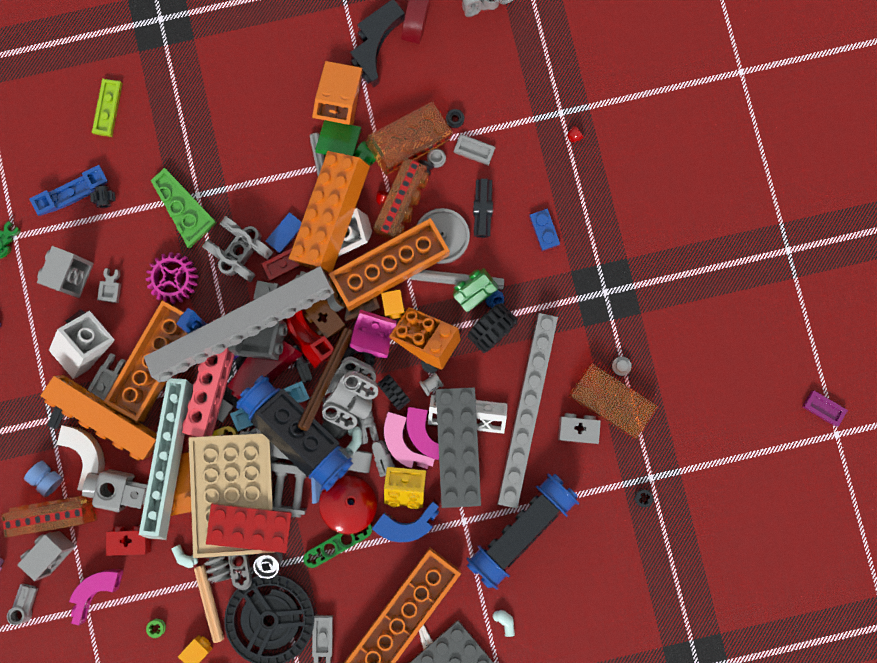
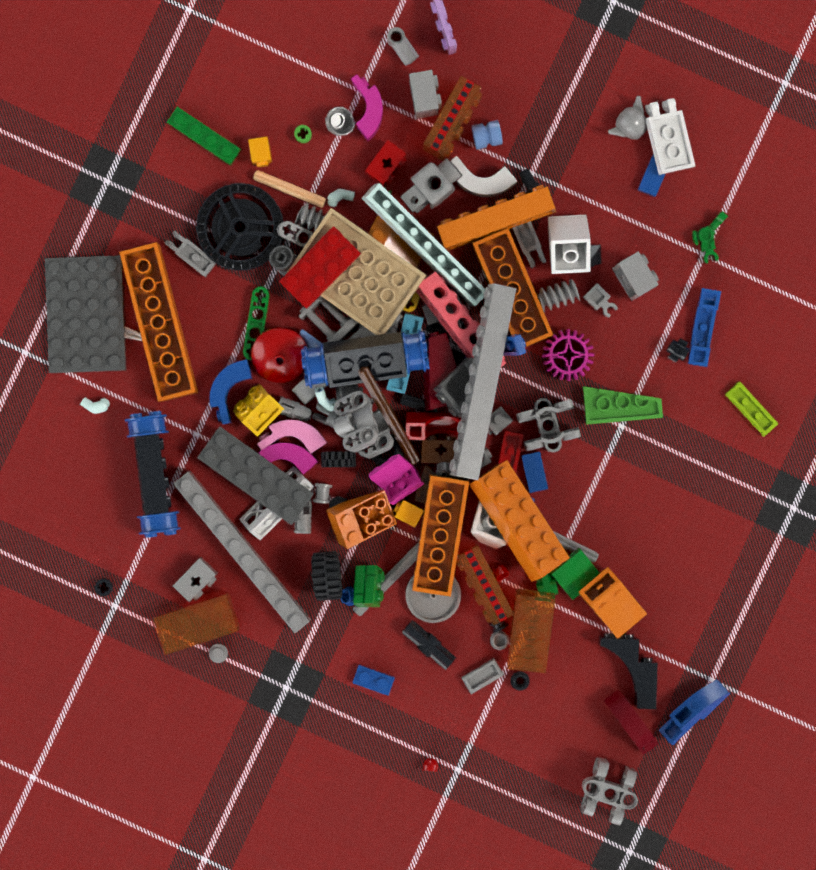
camera: 120 degrees right, 5 degrees up
magenta tile [802,390,848,427] -> none
none -> light grey hinge [294,499,312,534]
none -> light grey hair [325,107,356,136]
none -> light grey piece [537,279,580,312]

